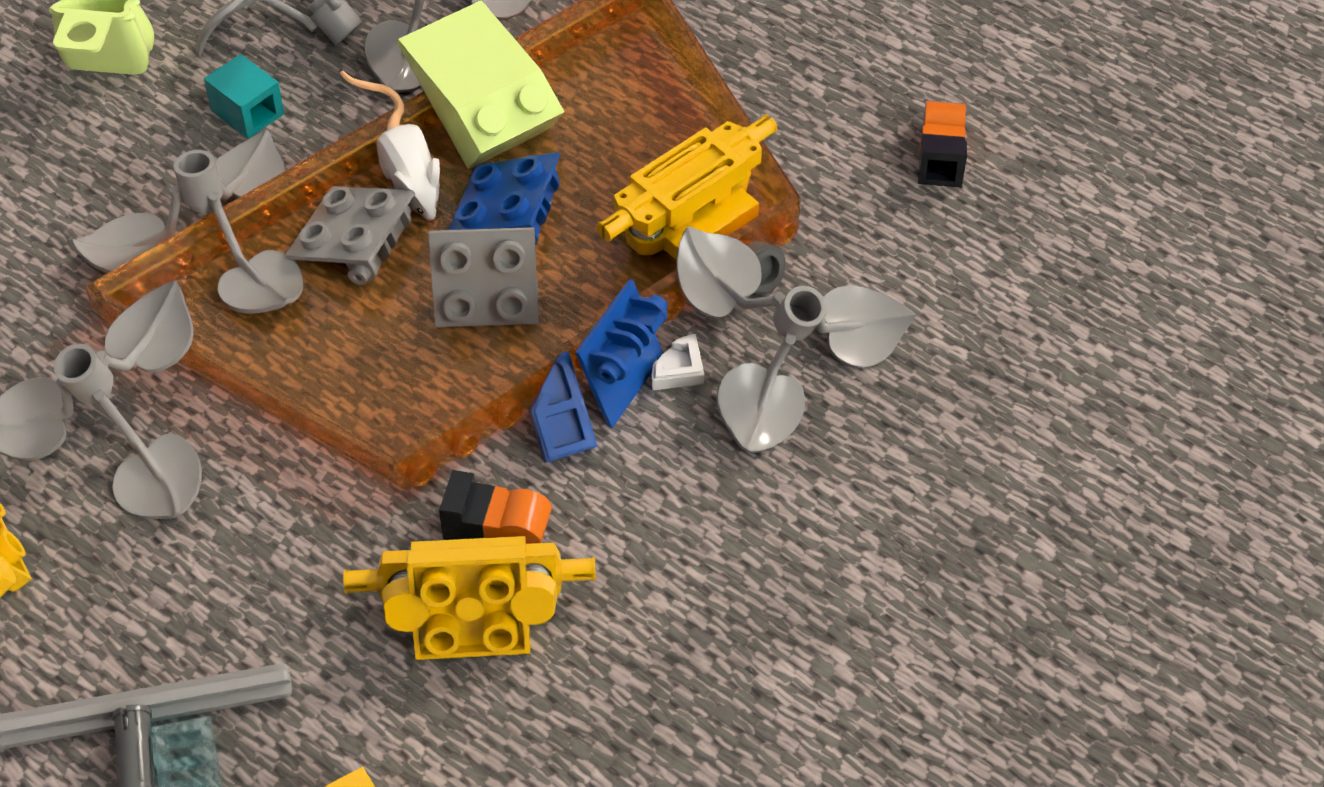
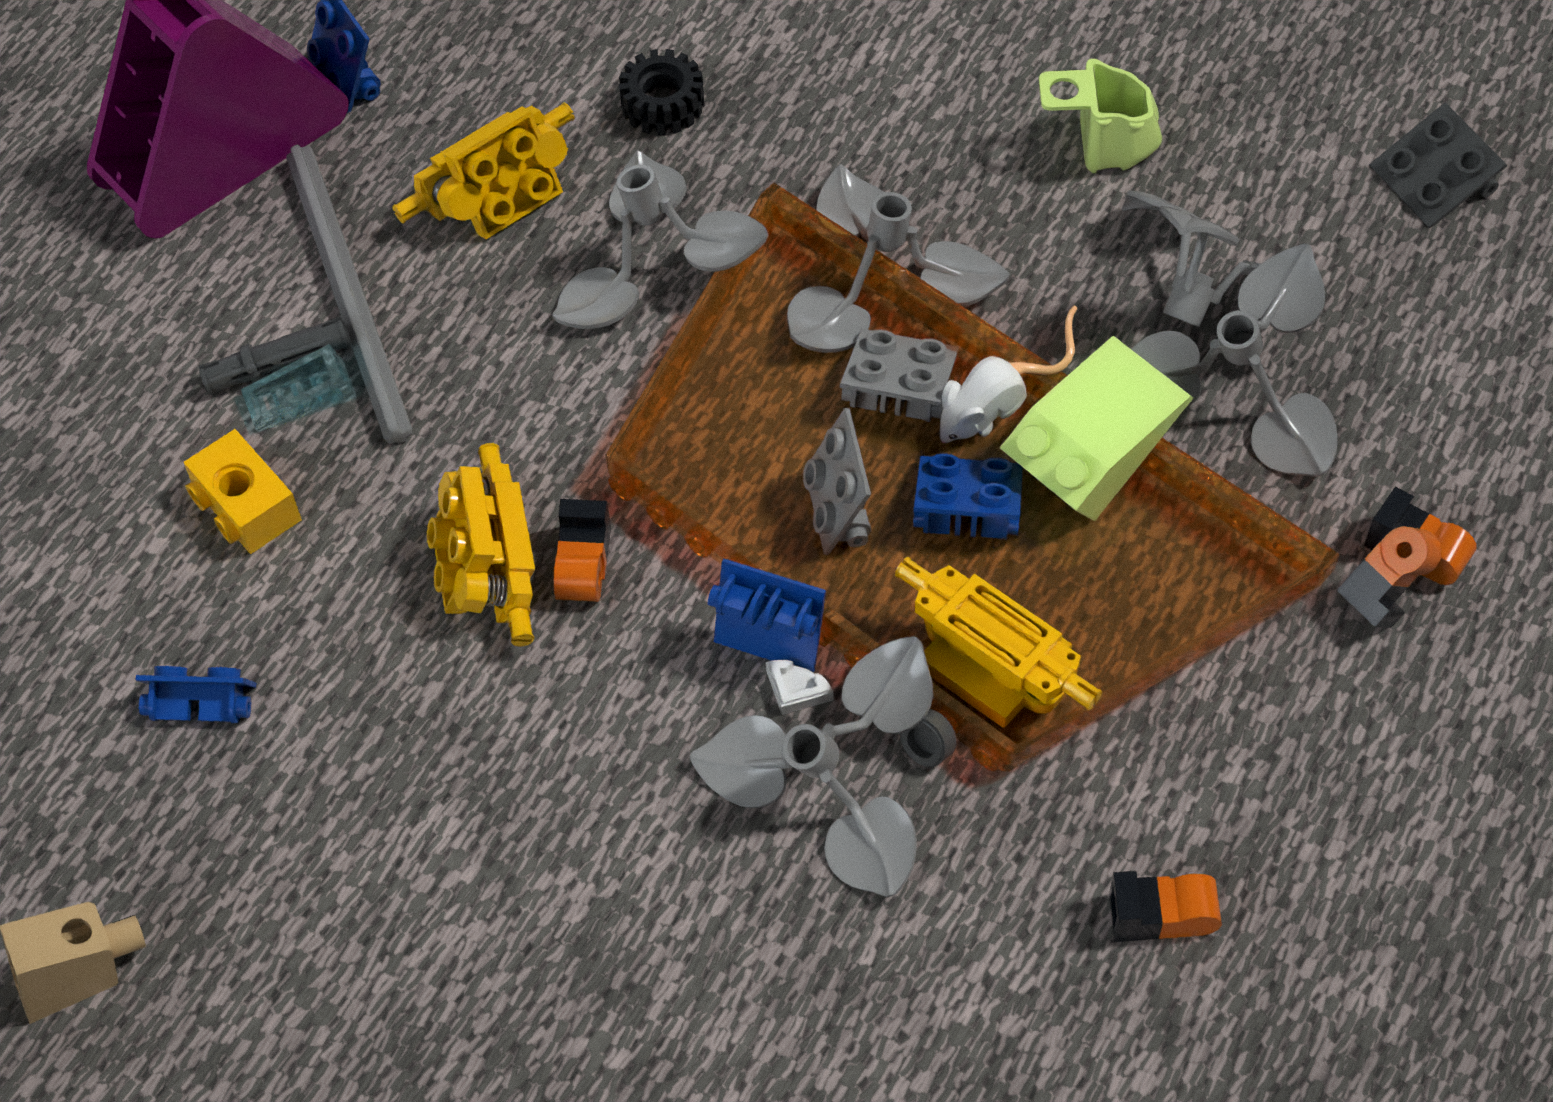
camera: 85 degrees right, 5 degrees up
teal brick [203,54,284,139] -> none
blue tile [528,351,598,463] -> none

